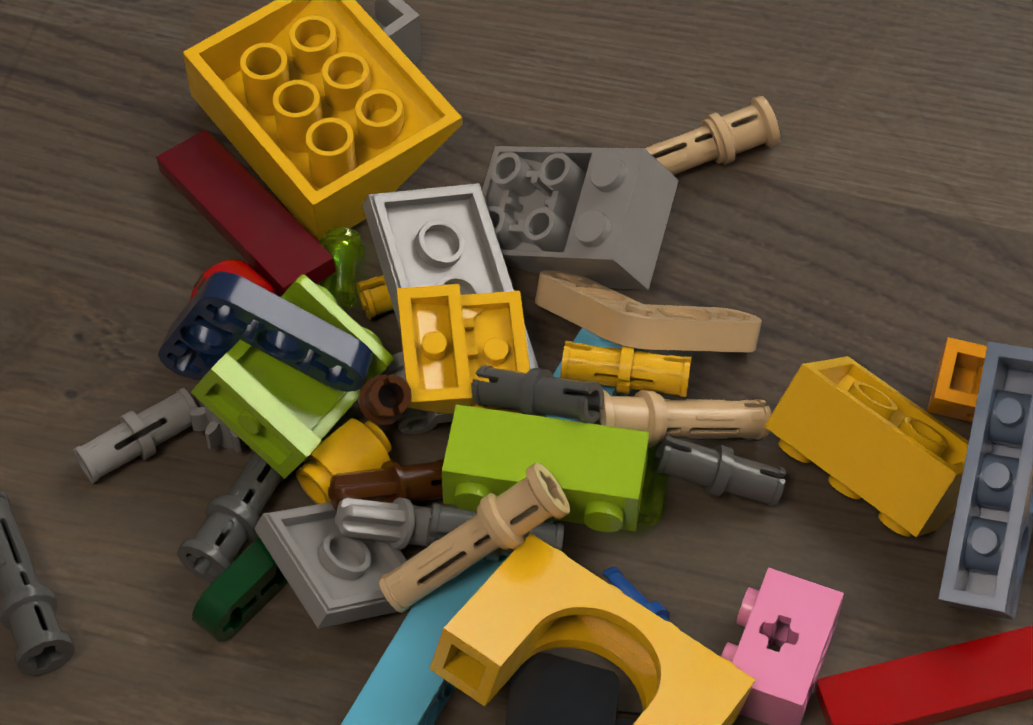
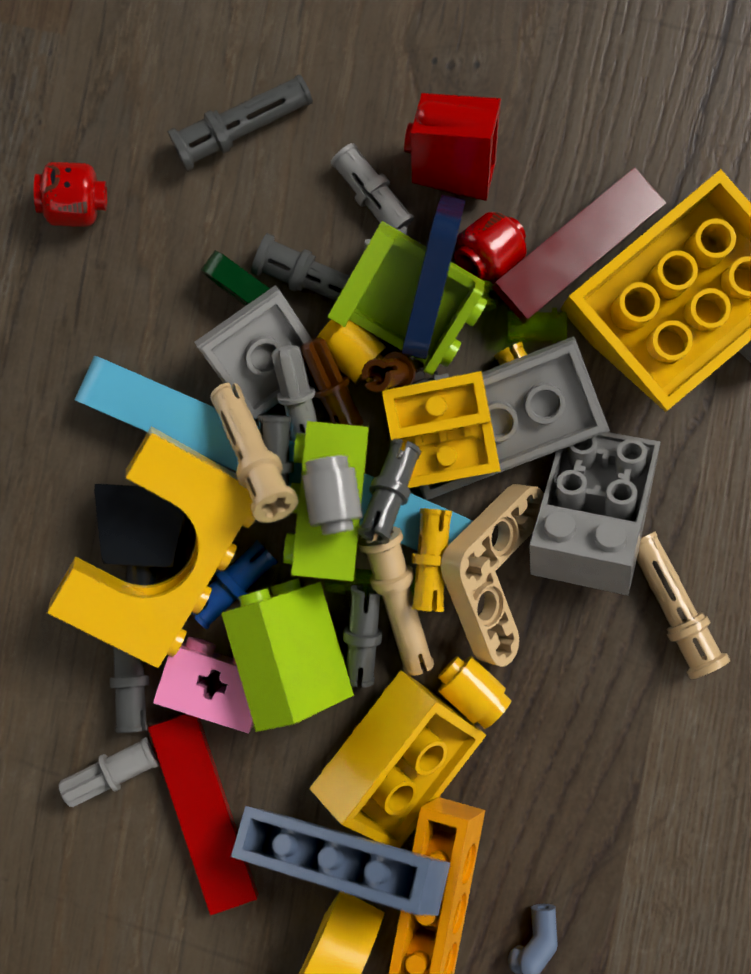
camera: 85 degrees right, 30 degrees up
none -> lime brick [221,578,354,732]
none -> light grey brick [302,455,363,535]
none -> red torso [404,93,501,201]
none -> yellow brick [438,655,511,729]

